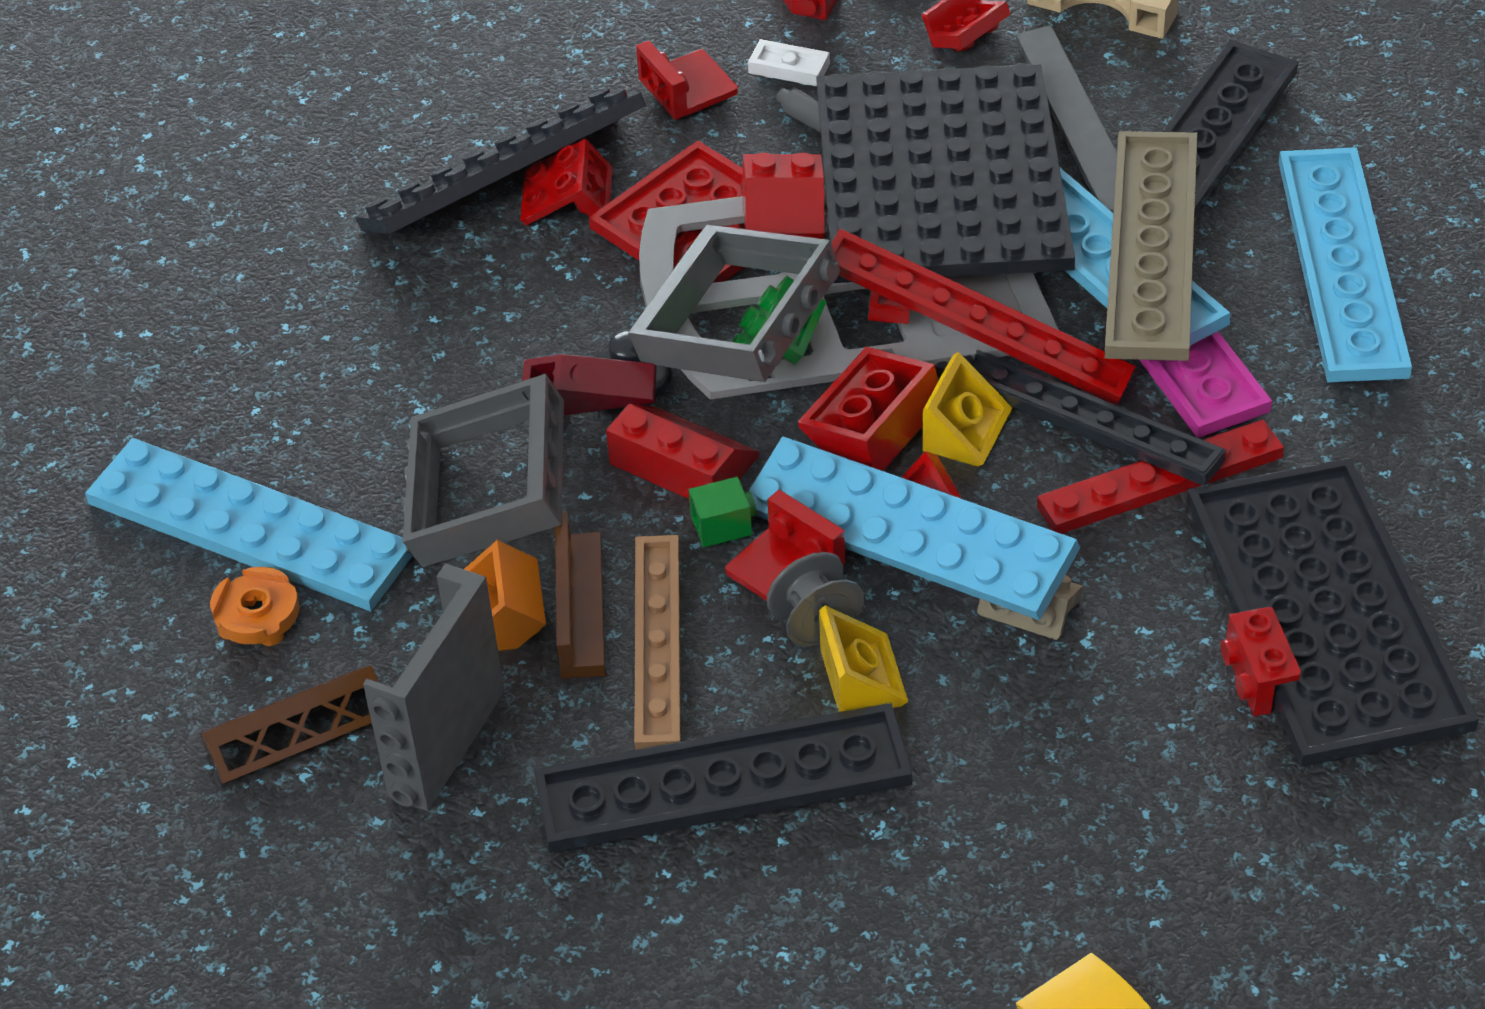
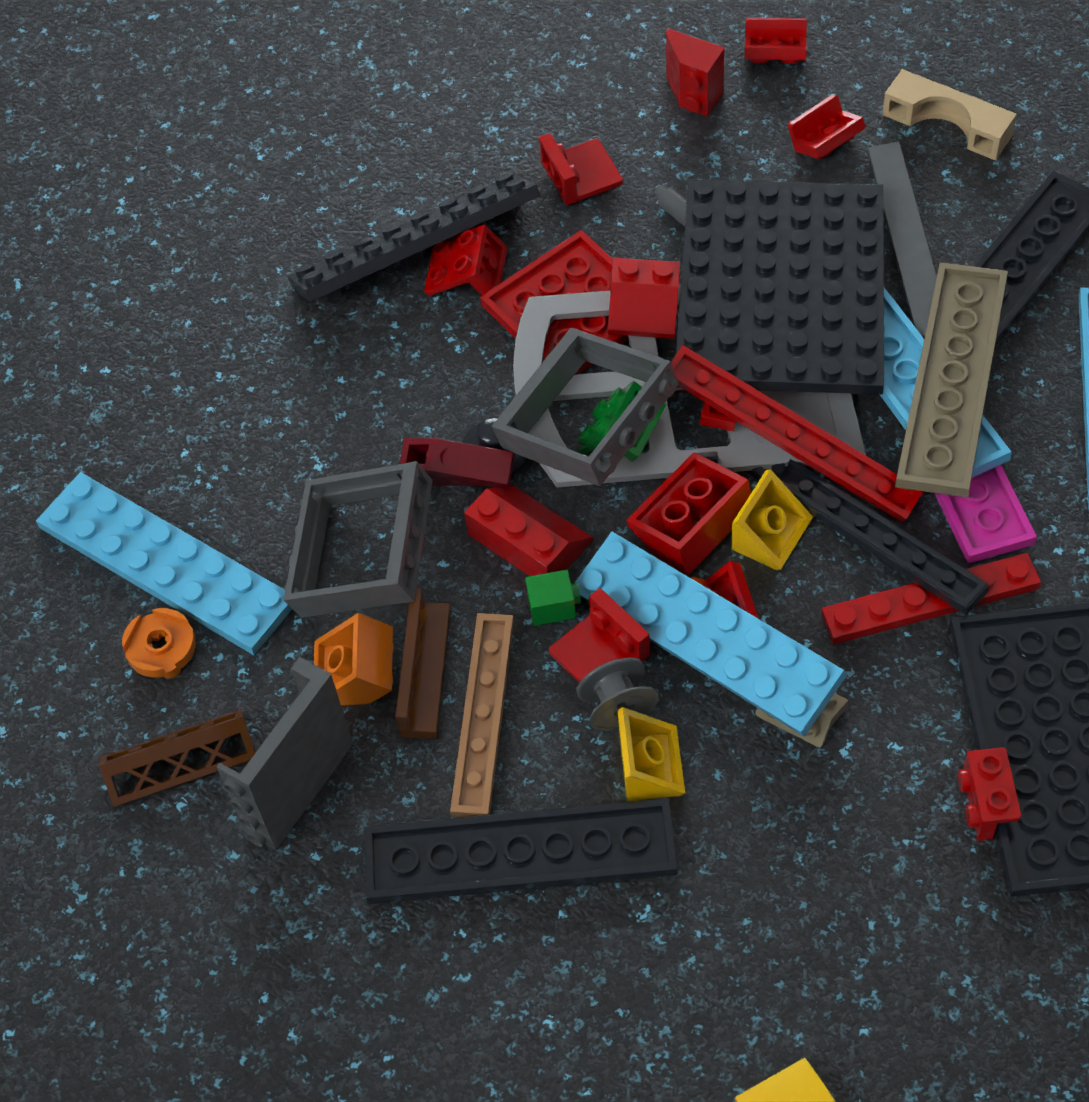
camera: 10 degrees right, 10 degrees up
white plate [748,39,830,86] -> none

